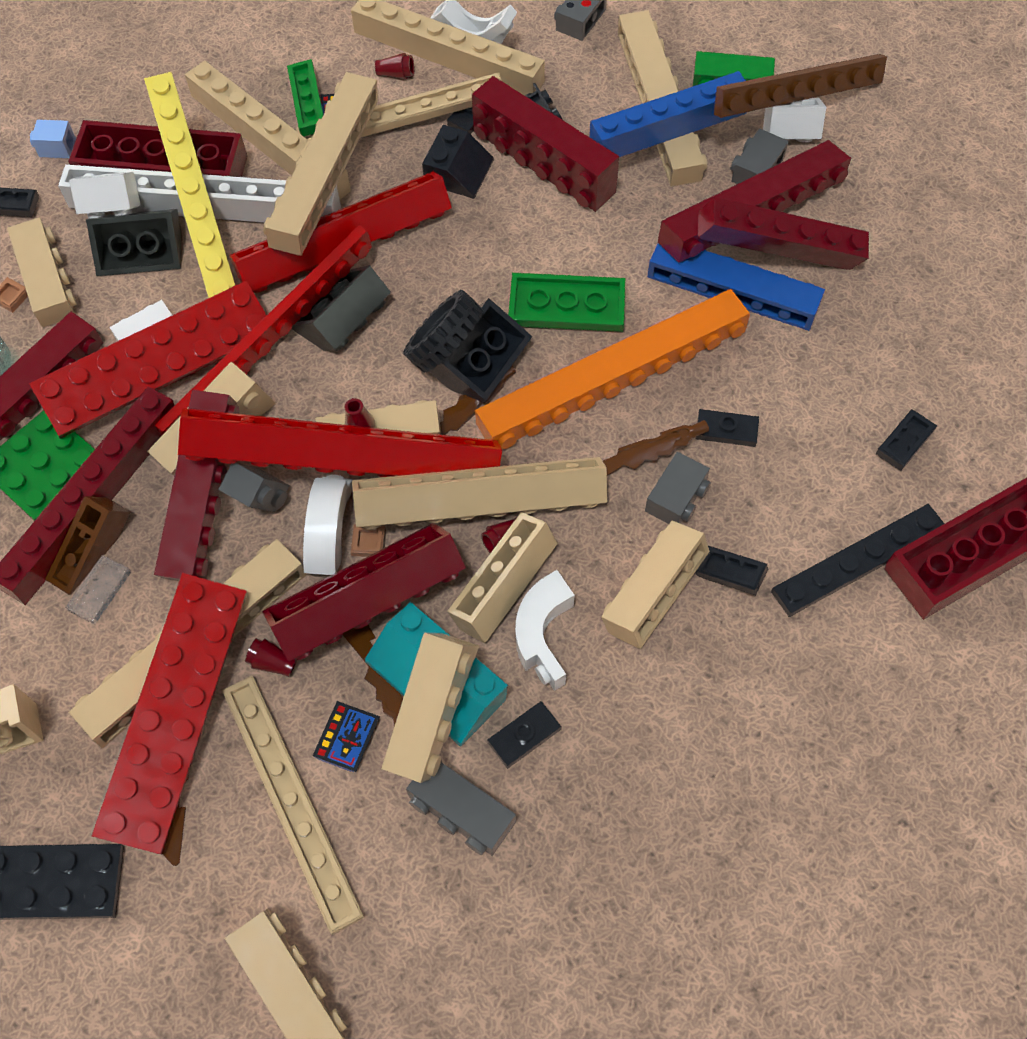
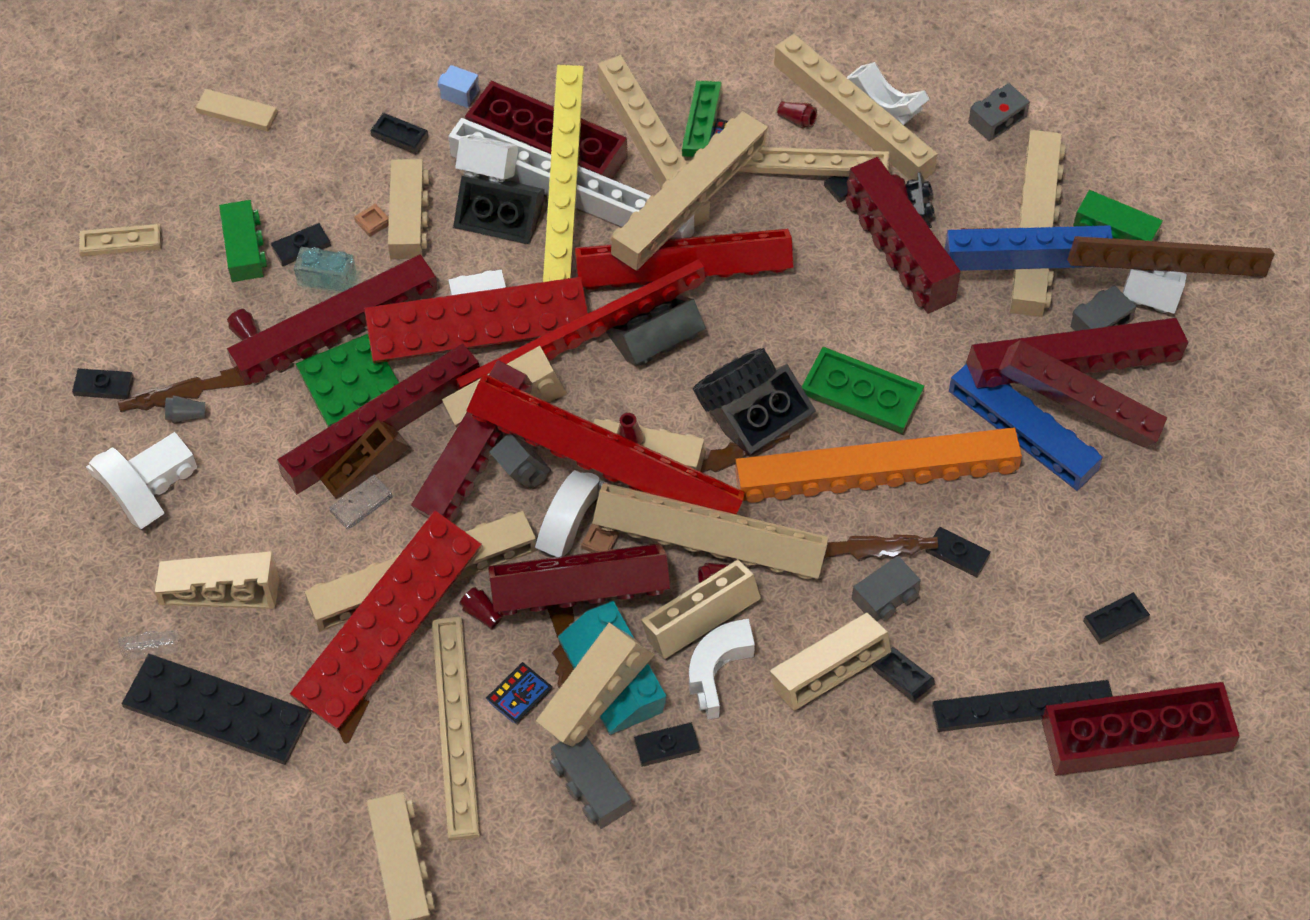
camera: 20 degrees right, 5 degrees down
black slope [422,125,494,199] -> none

